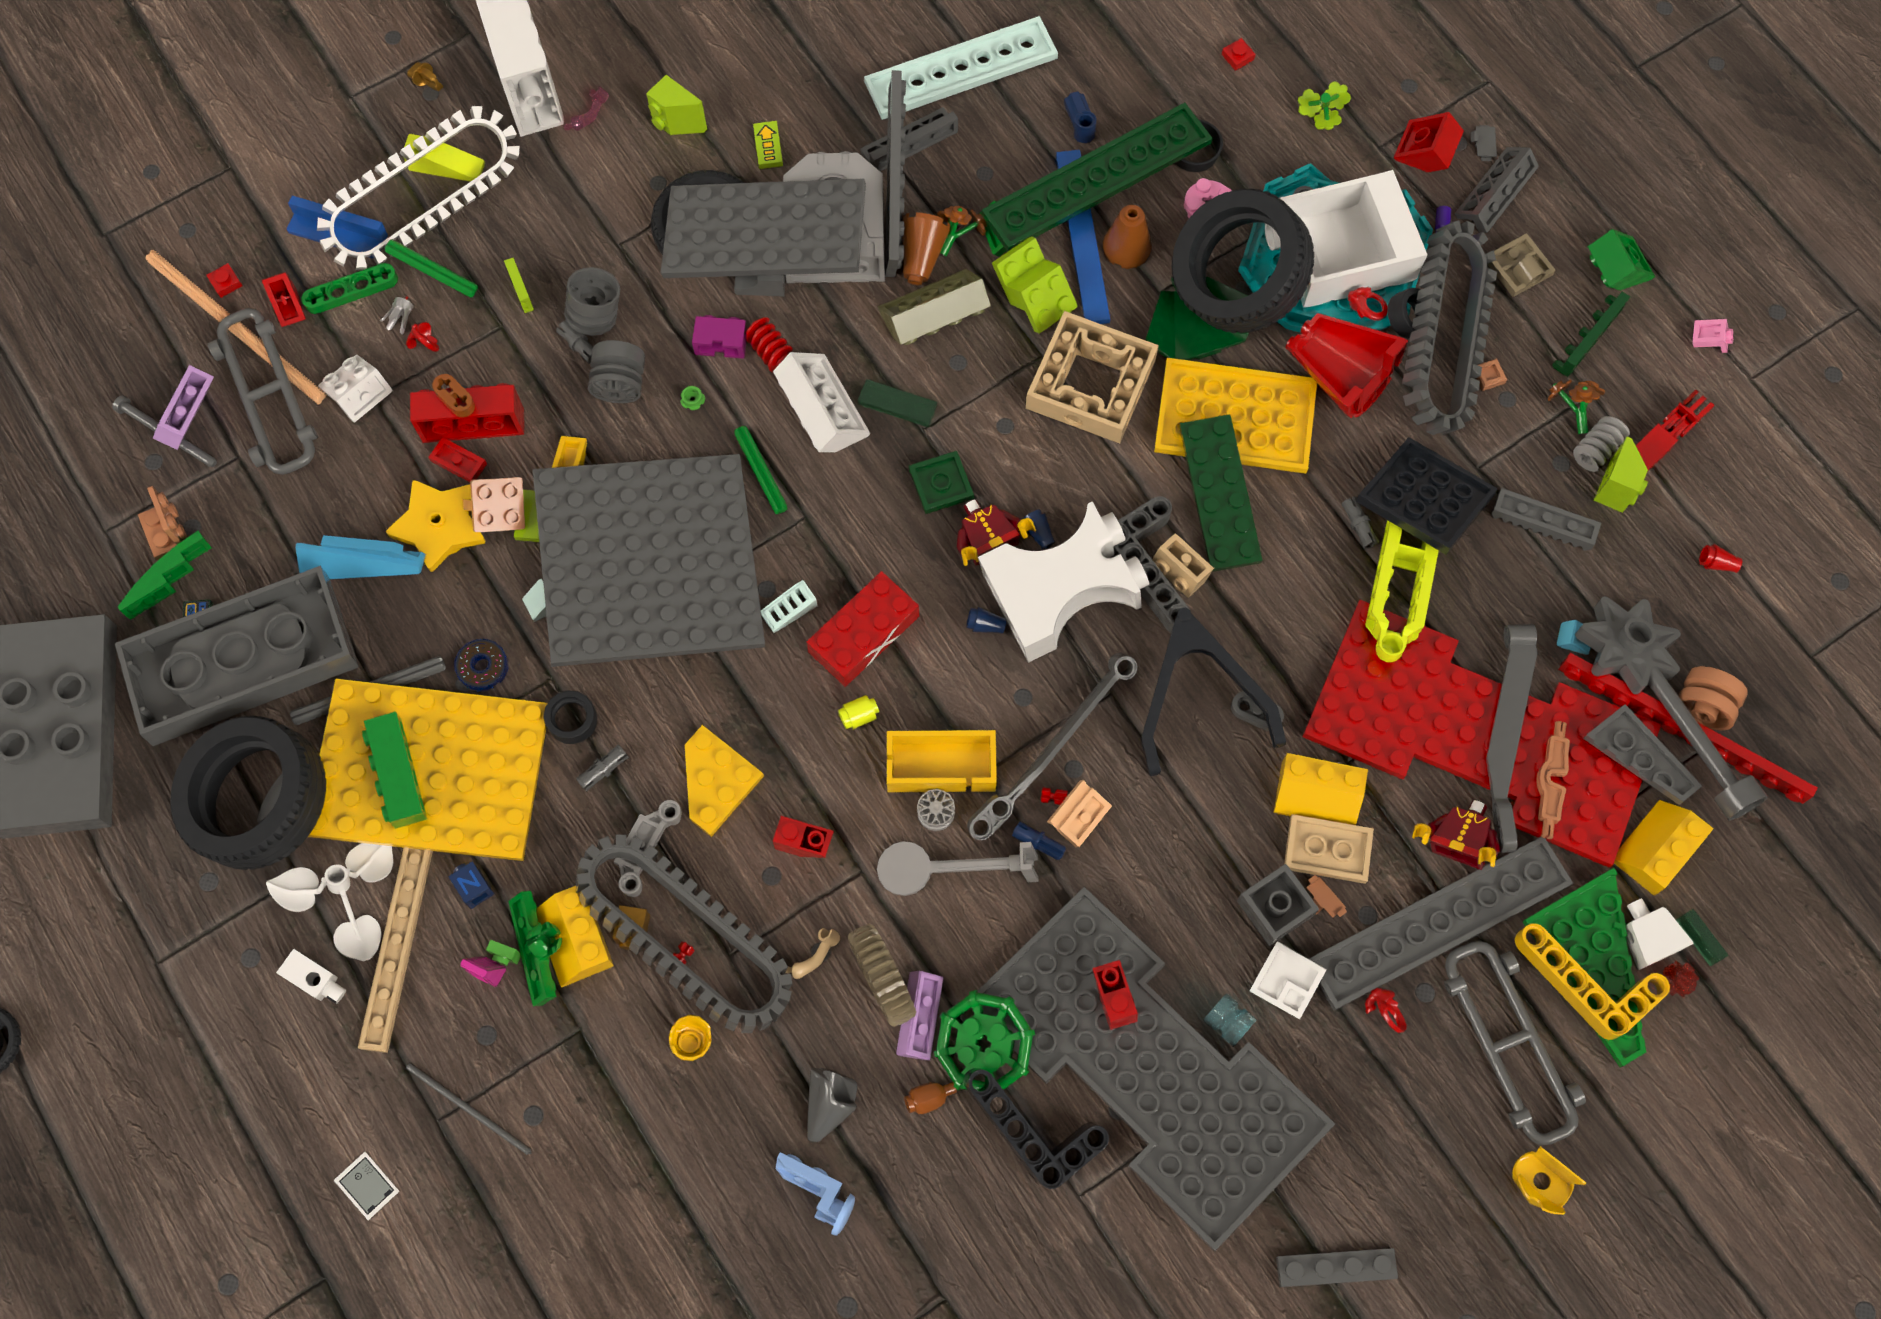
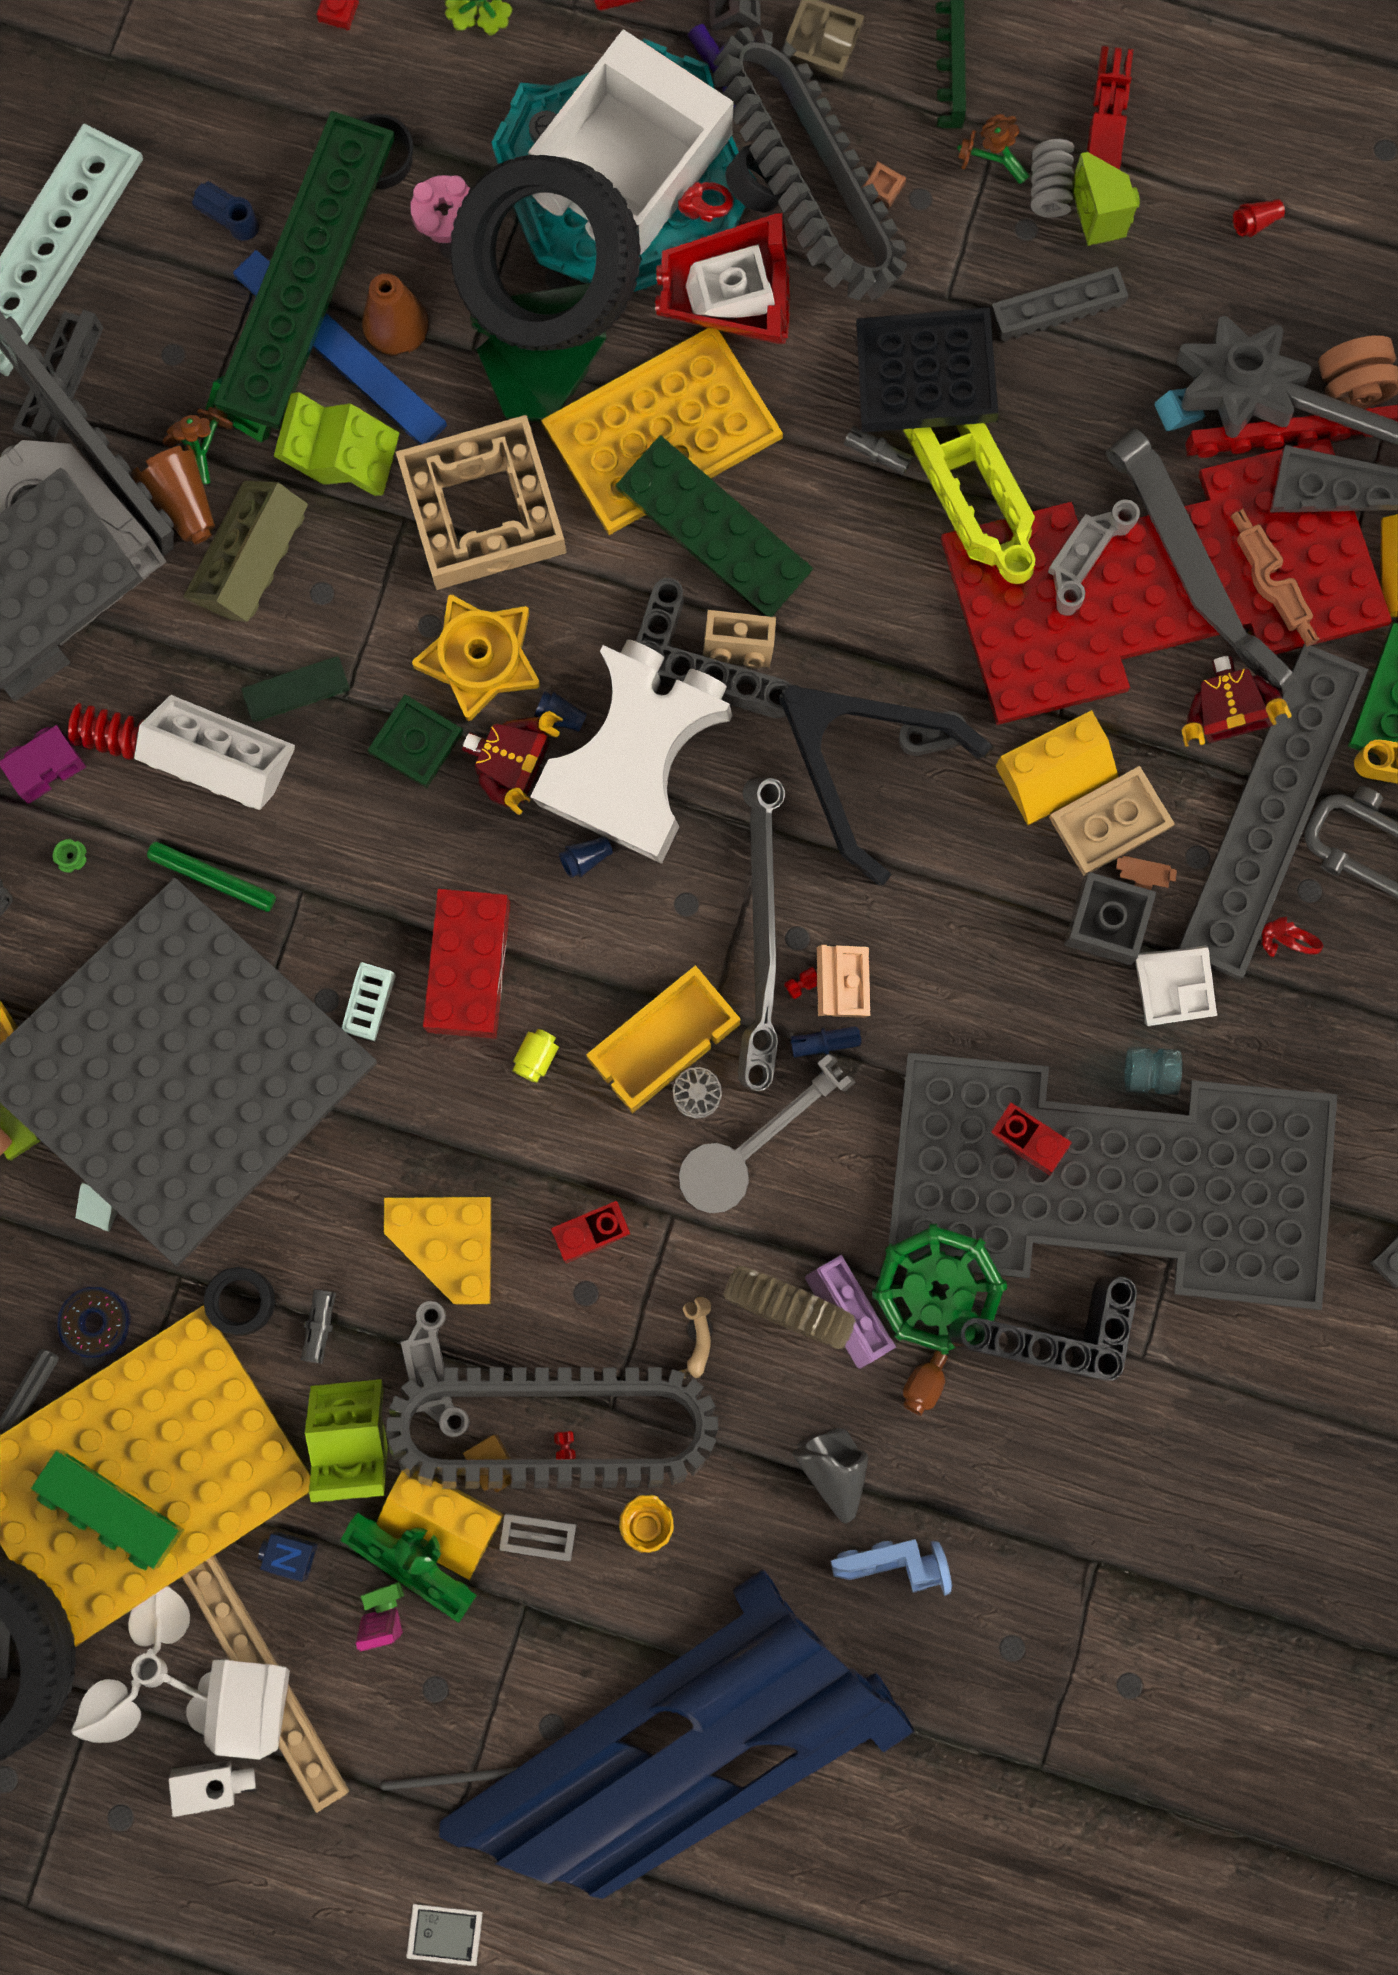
camera: 40 degrees left, 10 degrees up
none -> white slope [204,1660,290,1759]
none -> lime bracket [305,1379,388,1502]
none -> yellow plate [412,595,540,721]
none -> dark blue panel [439,1569,915,1899]
none -> light grey tile [499,1513,577,1561]
none -> white slope [686,245,775,318]
none -> light grey plate [1048,500,1140,616]

